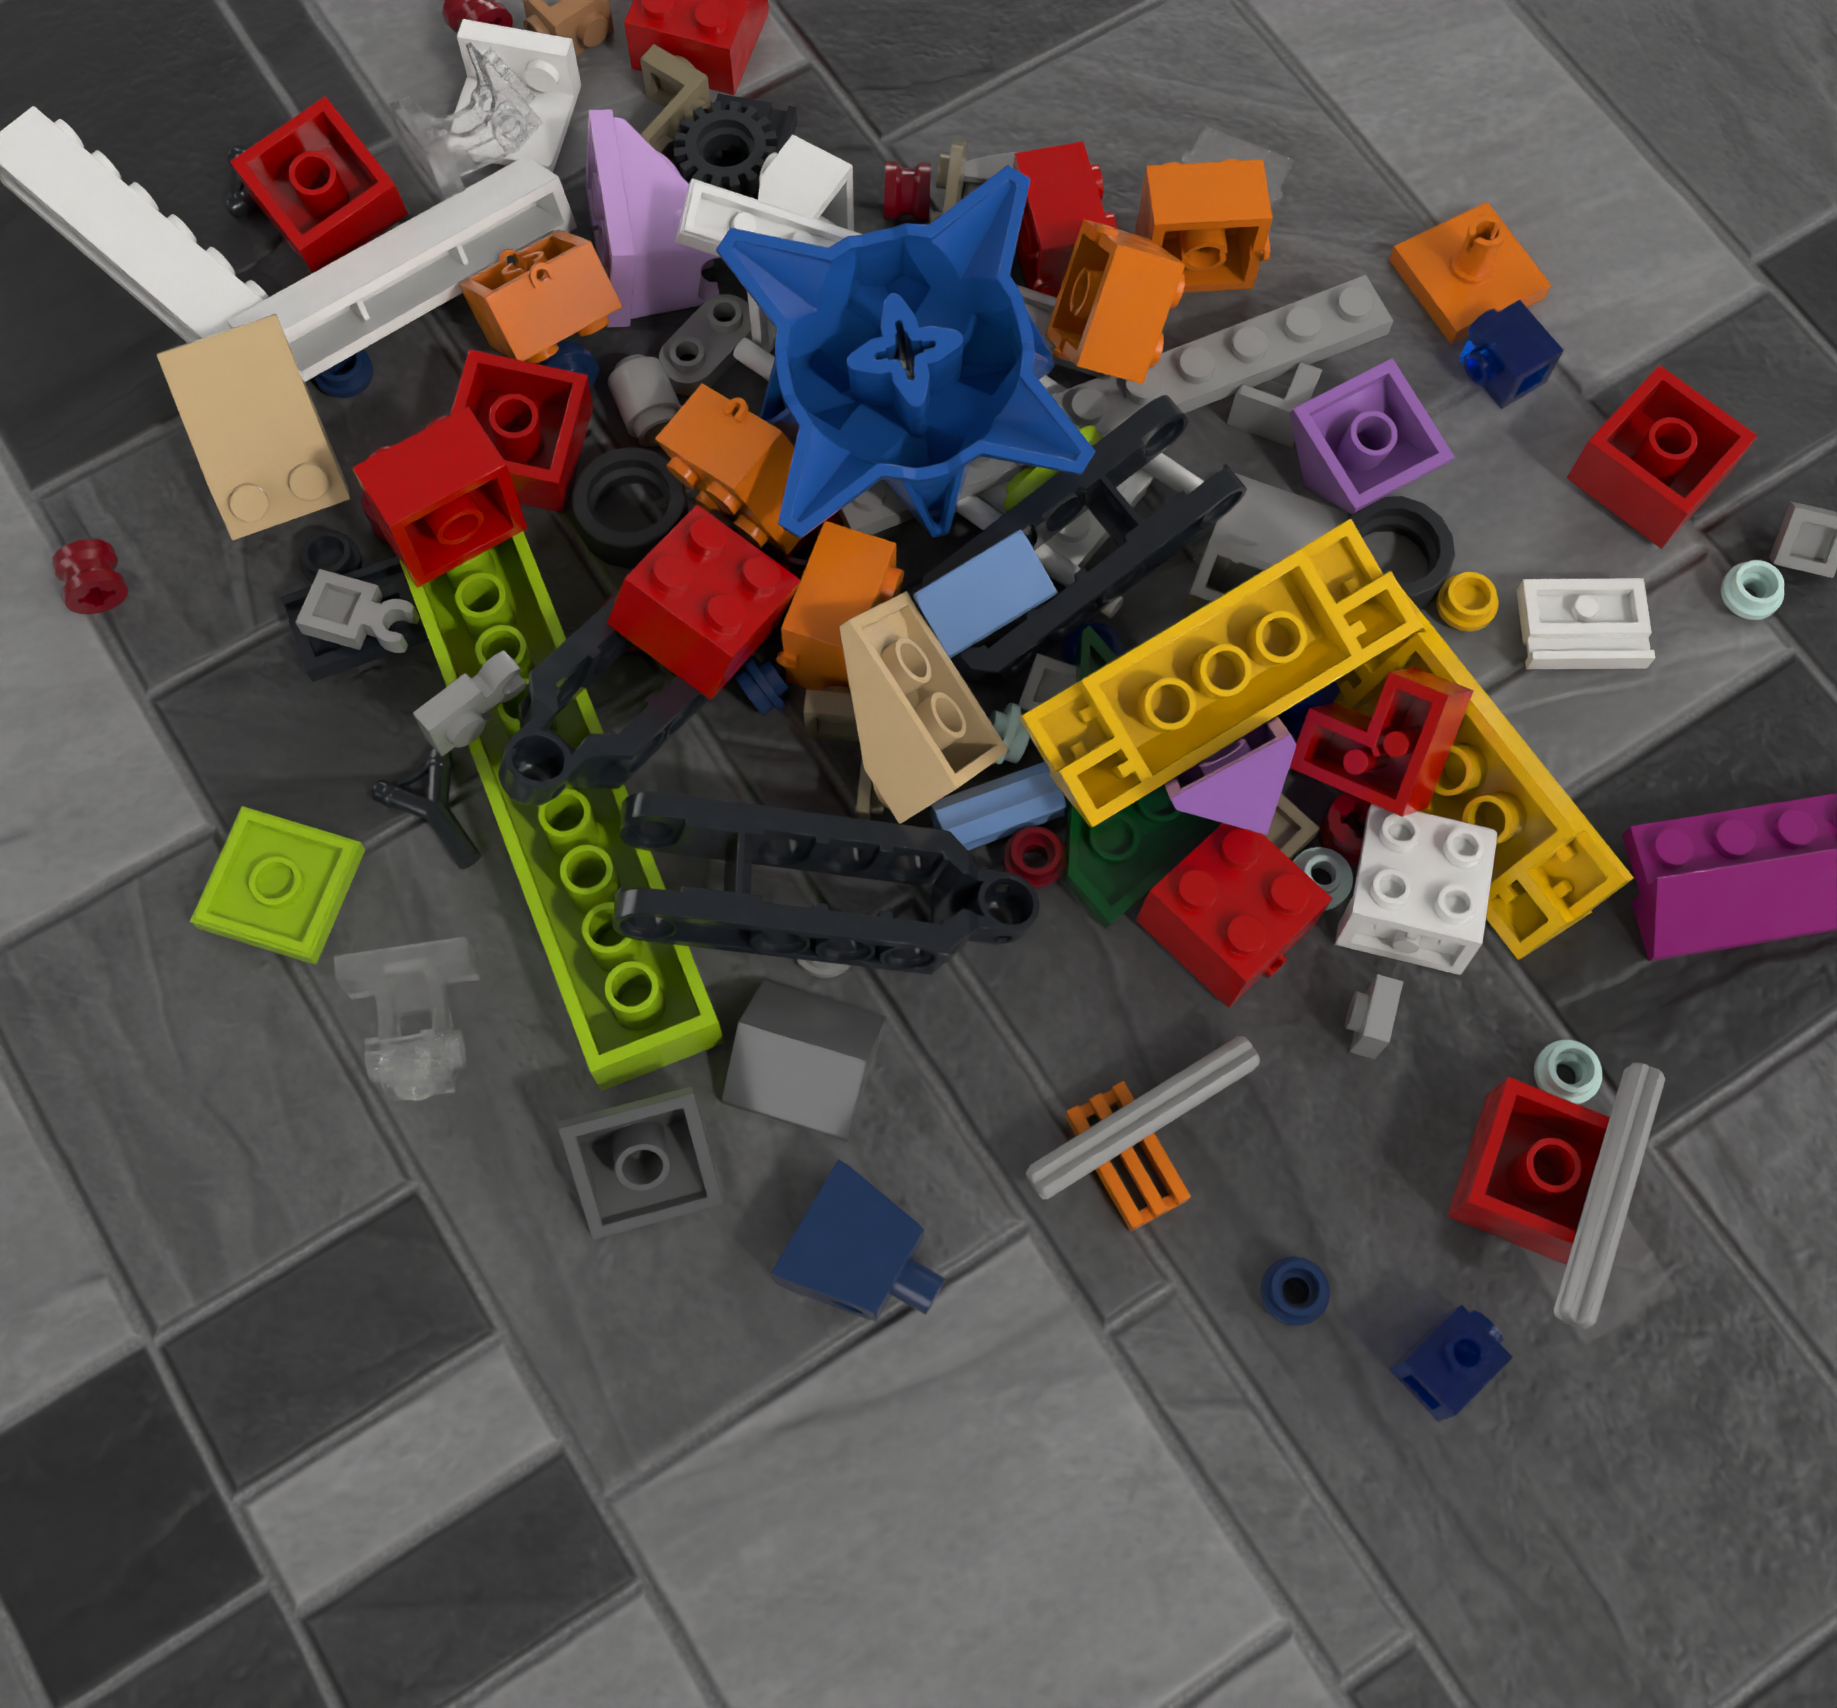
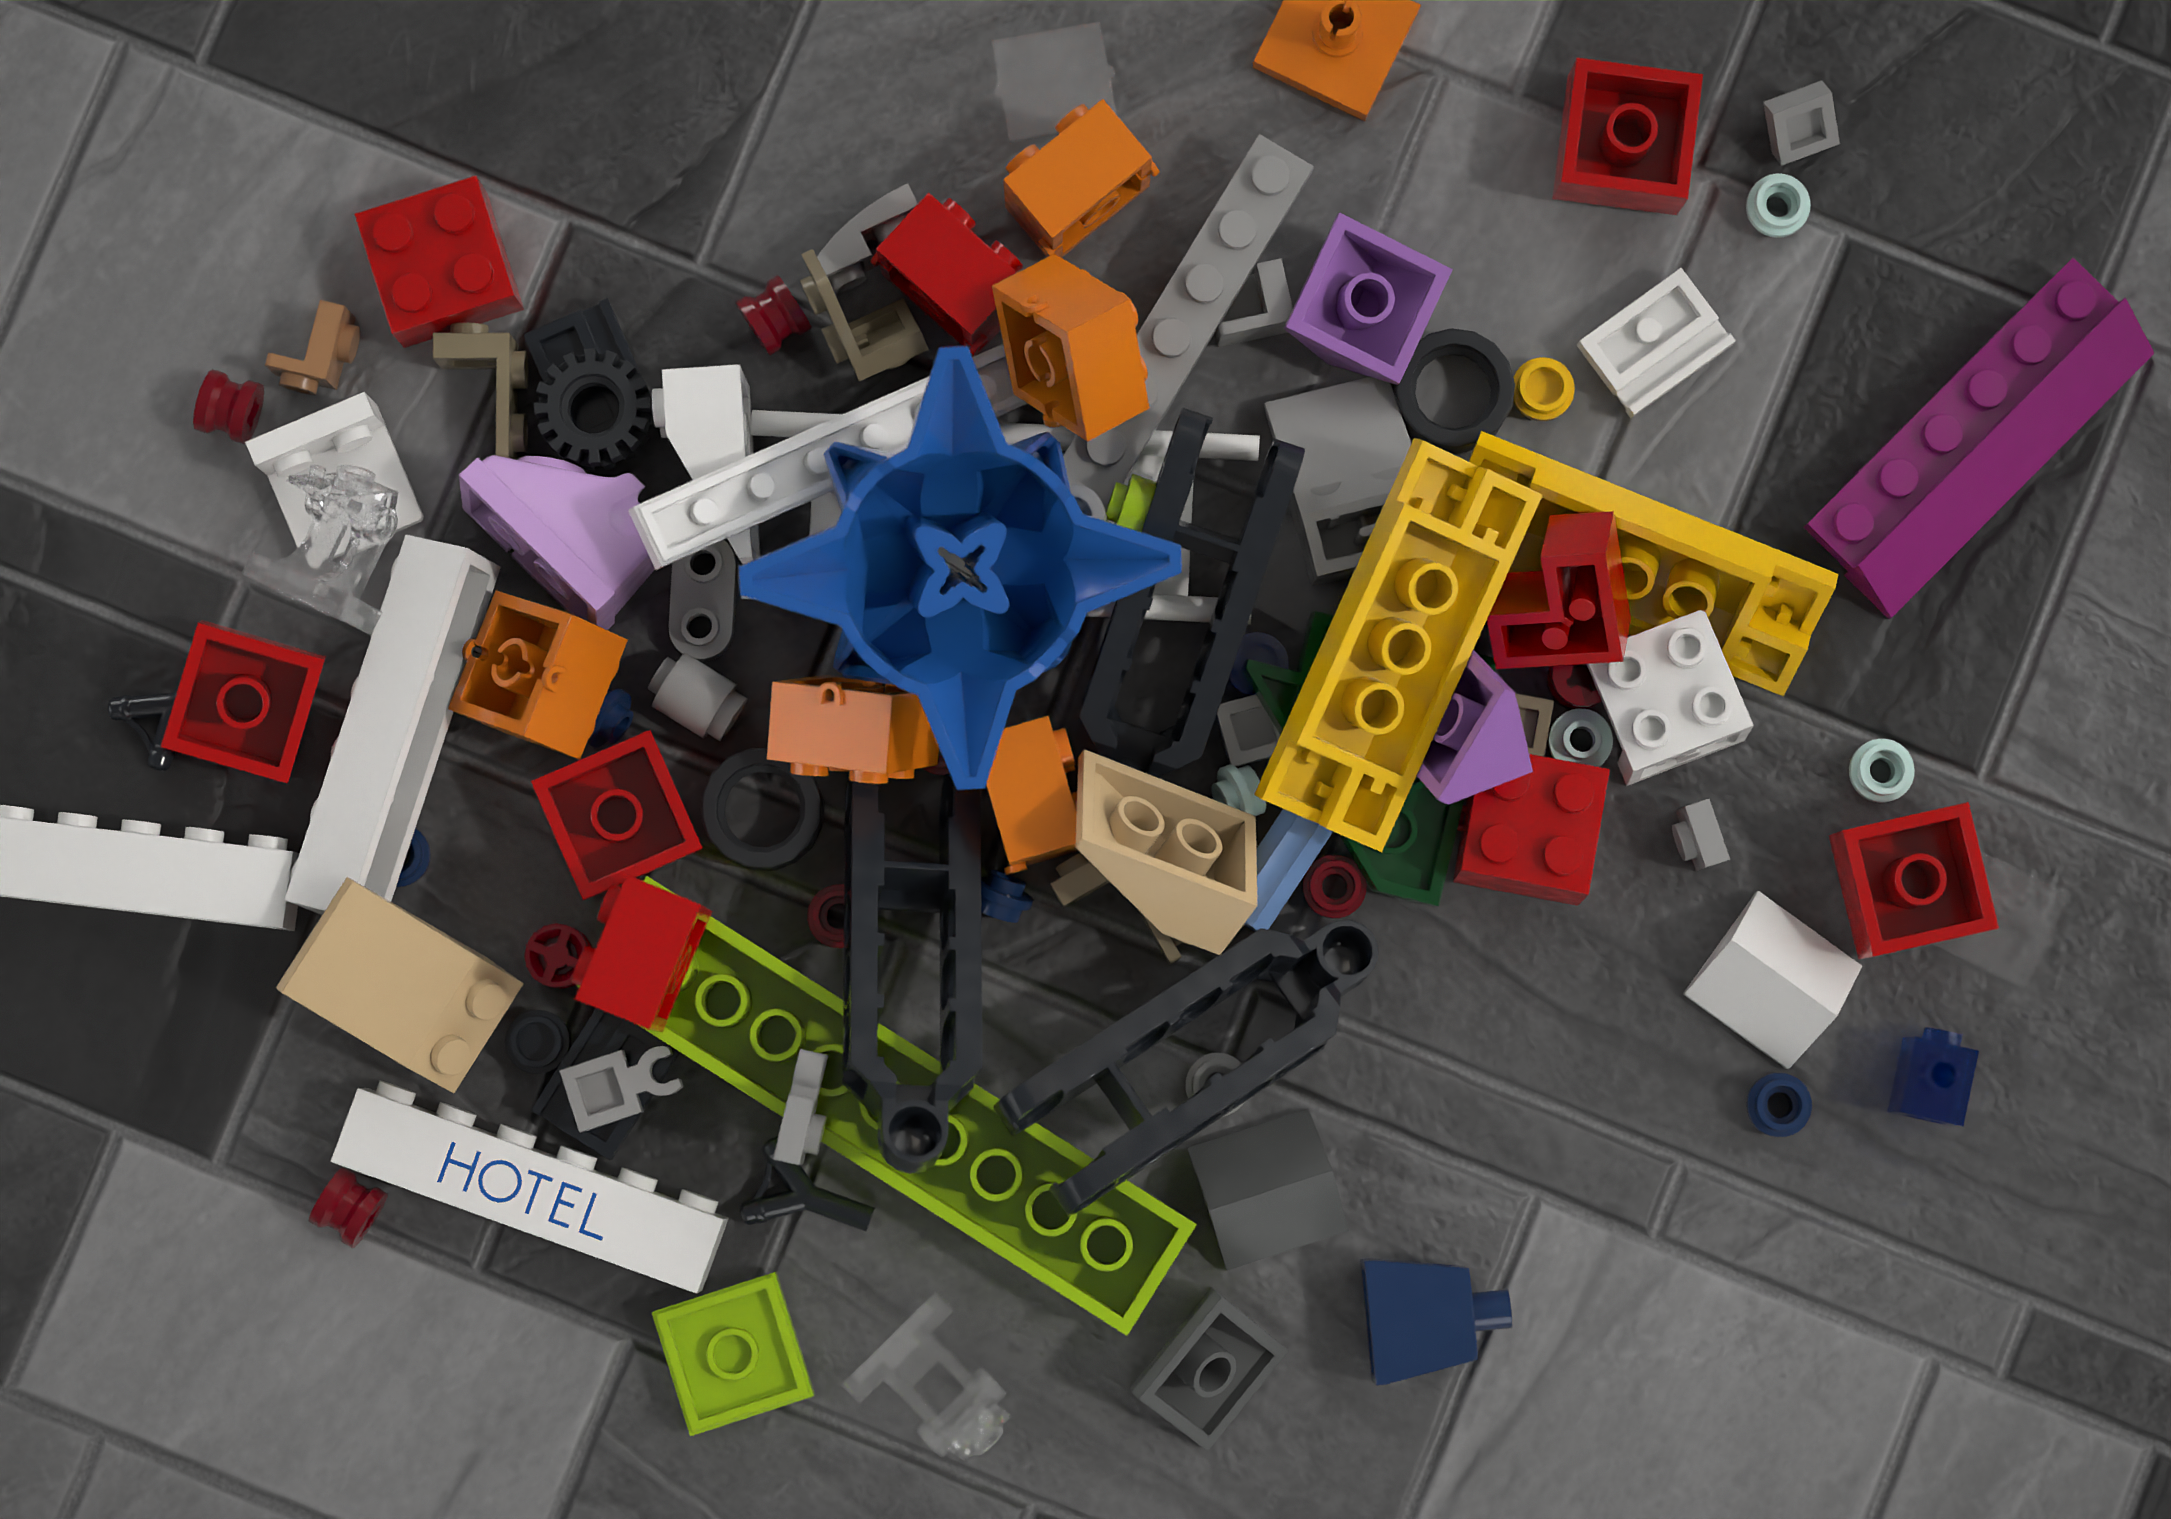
camera: 35 degrees left, 15 degrees up
red brick [606,504,801,700] -> none
medium blue slope [913,530,1058,658] -> none
light grey axle [1026,1036,1260,1199] -> none
orange tile [1065,1081,1191,1232] -> none
clear blue brick [1459,300,1564,409] -> none
light grey axle [1553,1063,1665,1329] -> none
none -> white brick [331,1081,729,1293]
none -> white slope [1683,891,1862,1069]

